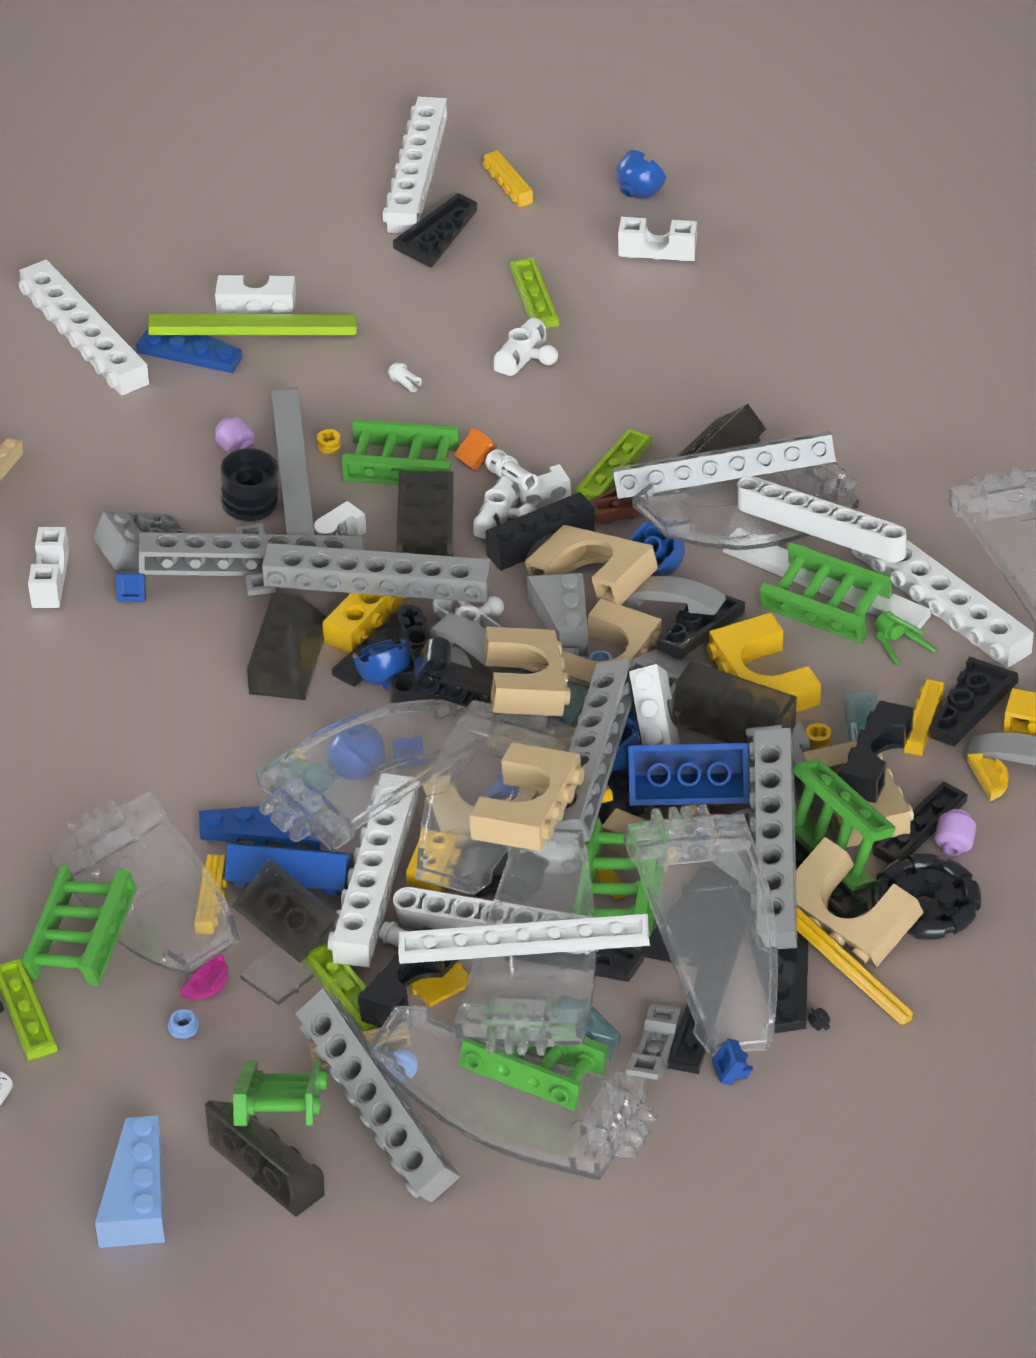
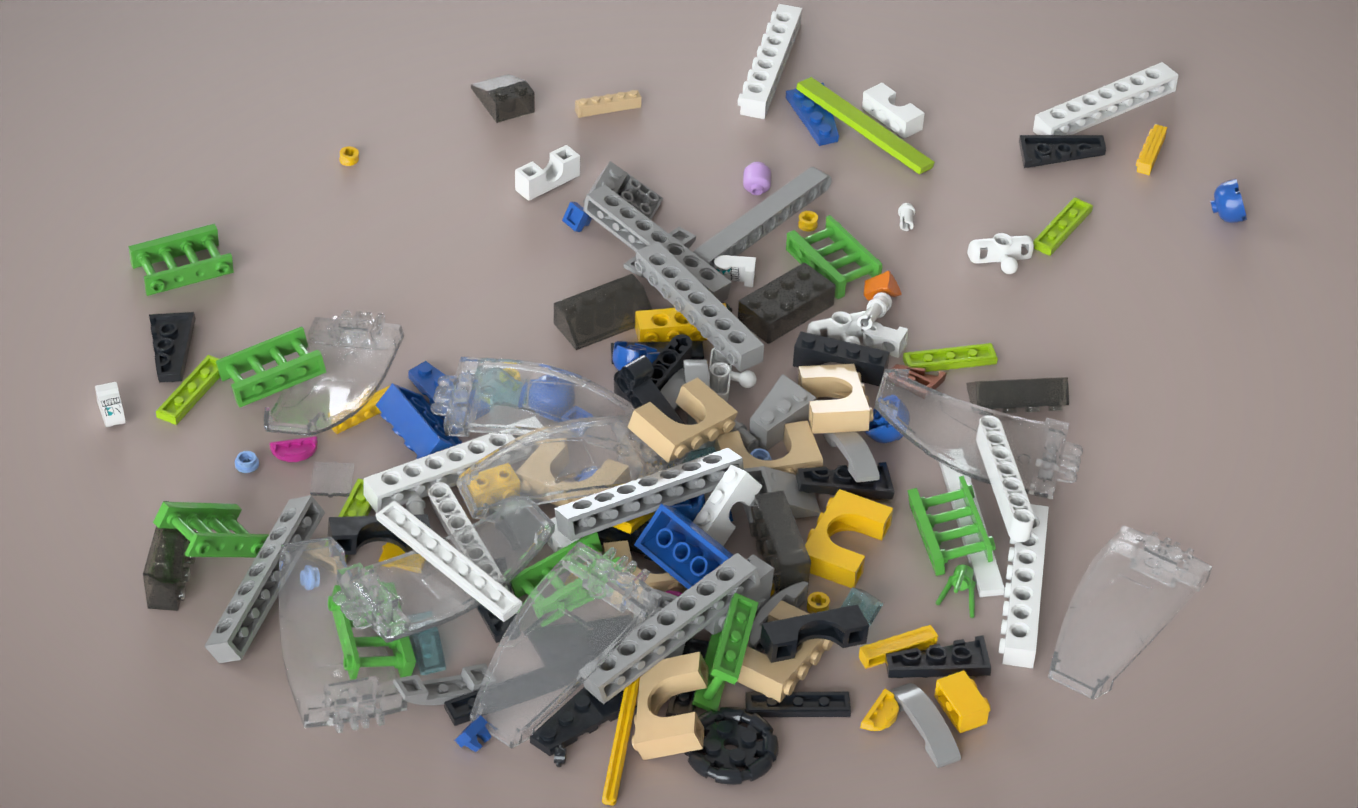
camera: 45 degrees right, 0 degrees up
light blue wedge [95,1115,165,1248] -> none
black wheel [221,448,278,521] -> none
clear smoke slope [231,859,340,964] -> none
tan arch [469,743,585,851] -> none
brick [613,431,836,499] -> none
white arch [618,217,697,261] -> none
lavender head [934,809,977,856] -> none

